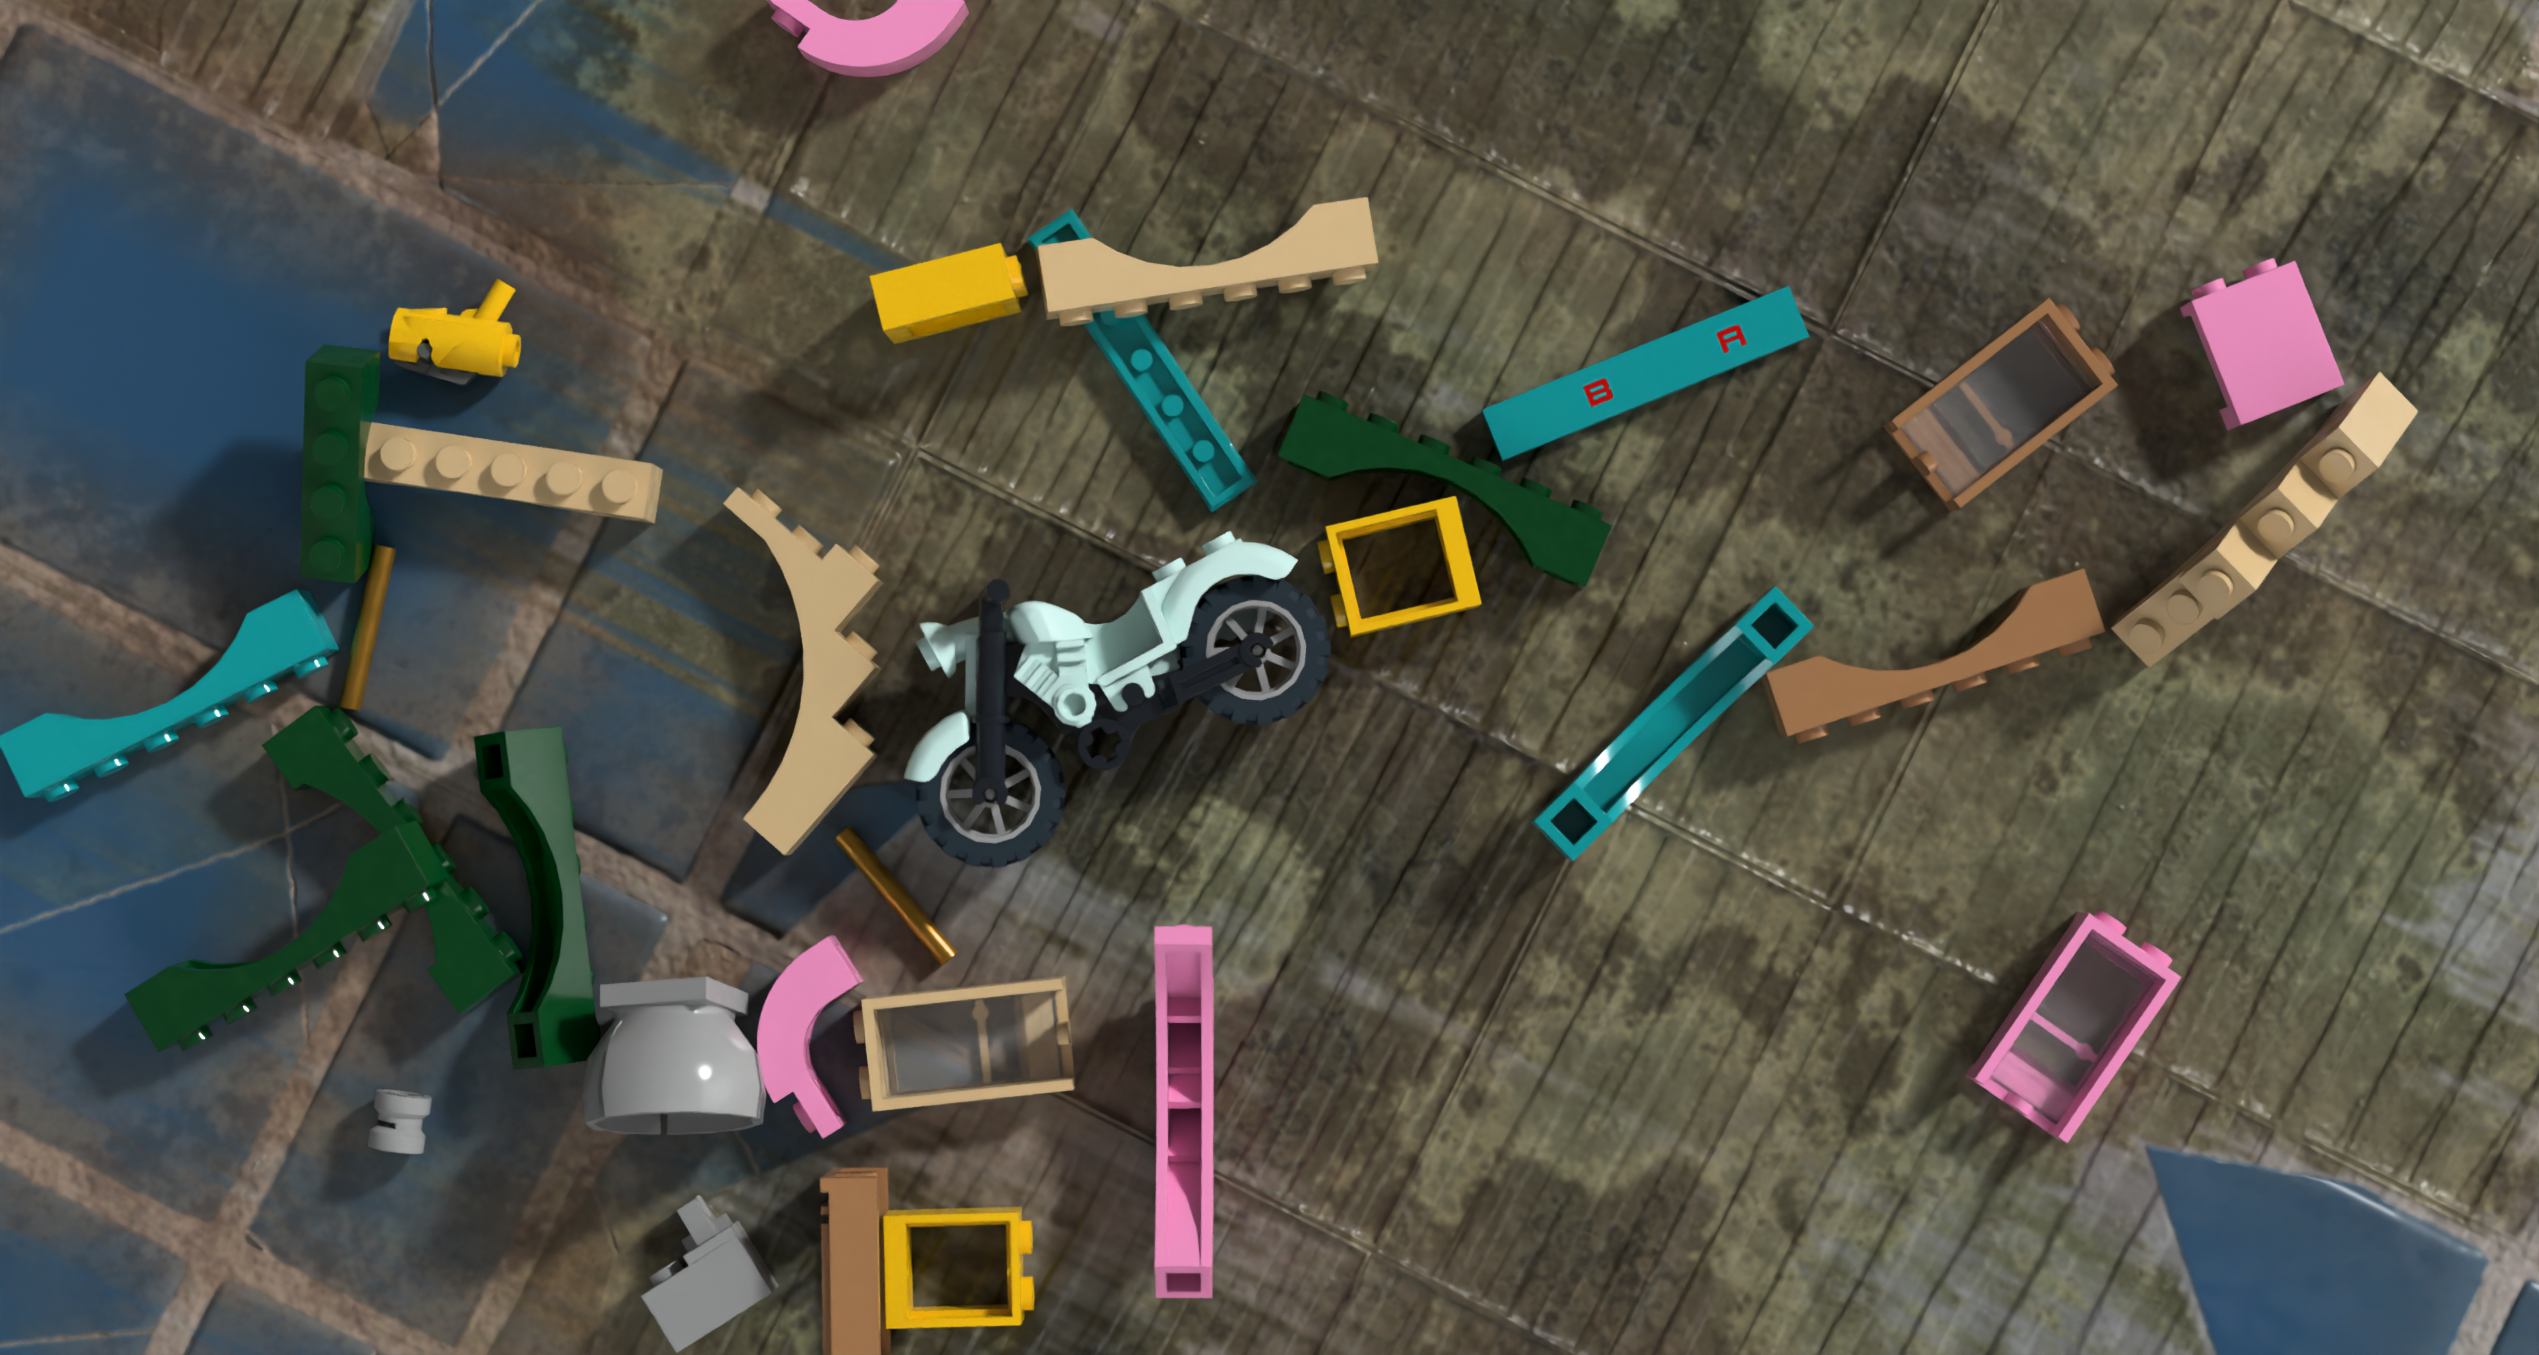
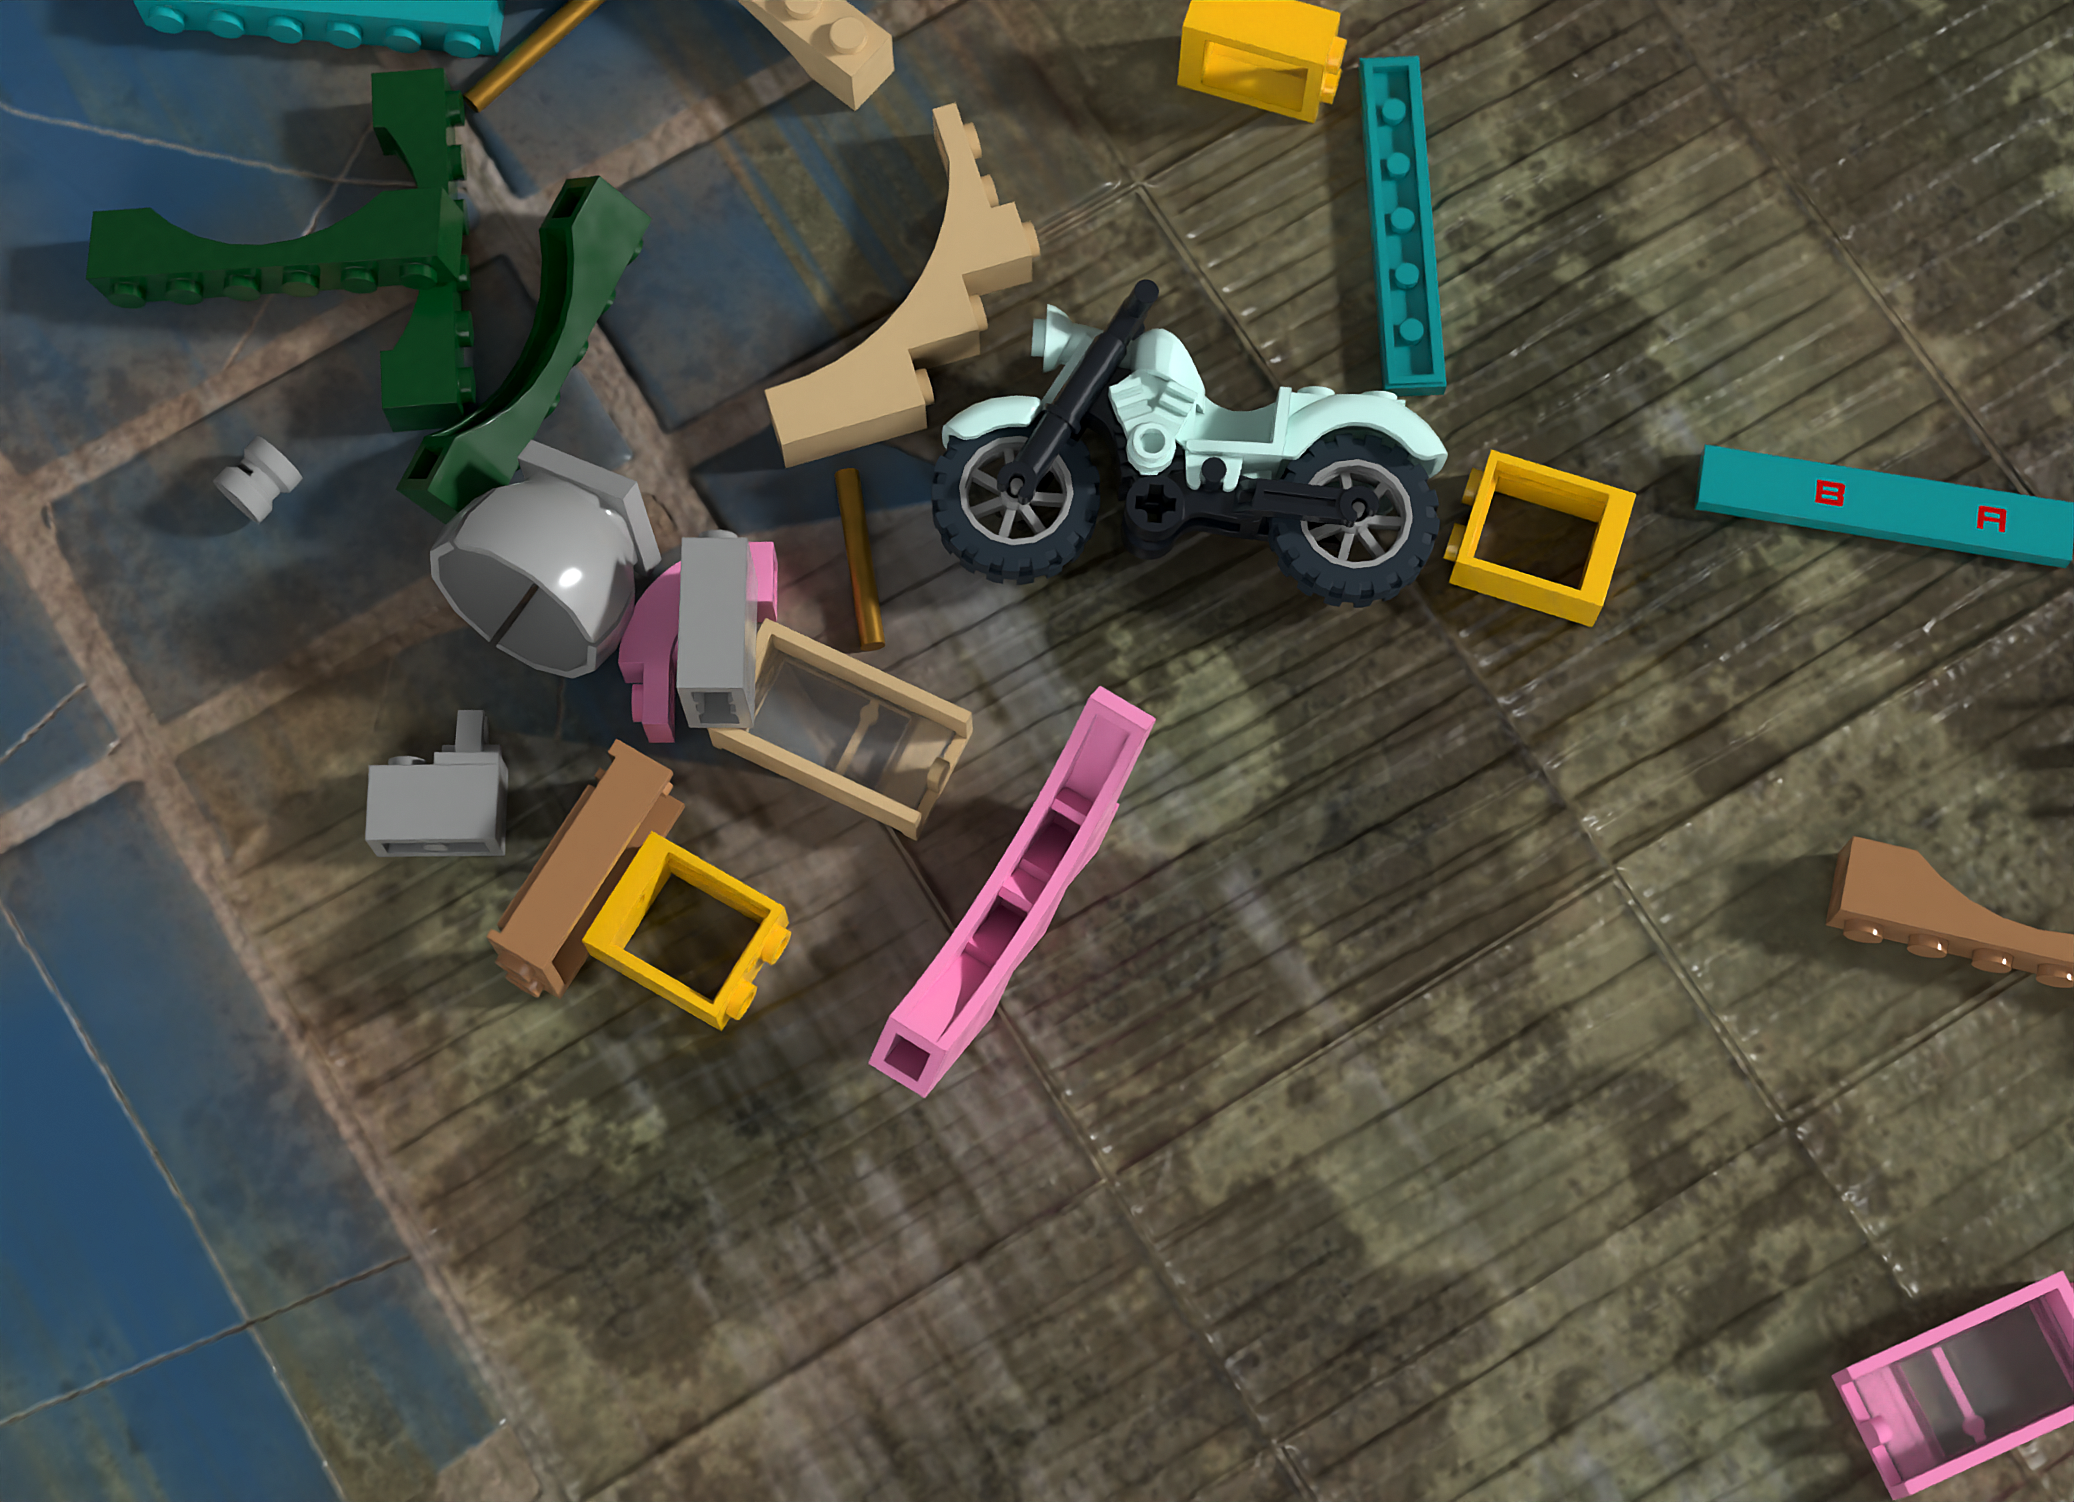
camera: 30 degrees right, 15 degrees down
tan arch [1036,197,1379,326] -> none
dark green arch [1278,391,1612,590] -> none
teal arch [1530,586,1814,861] -> none
none -> light grey brick [676,530,758,728]

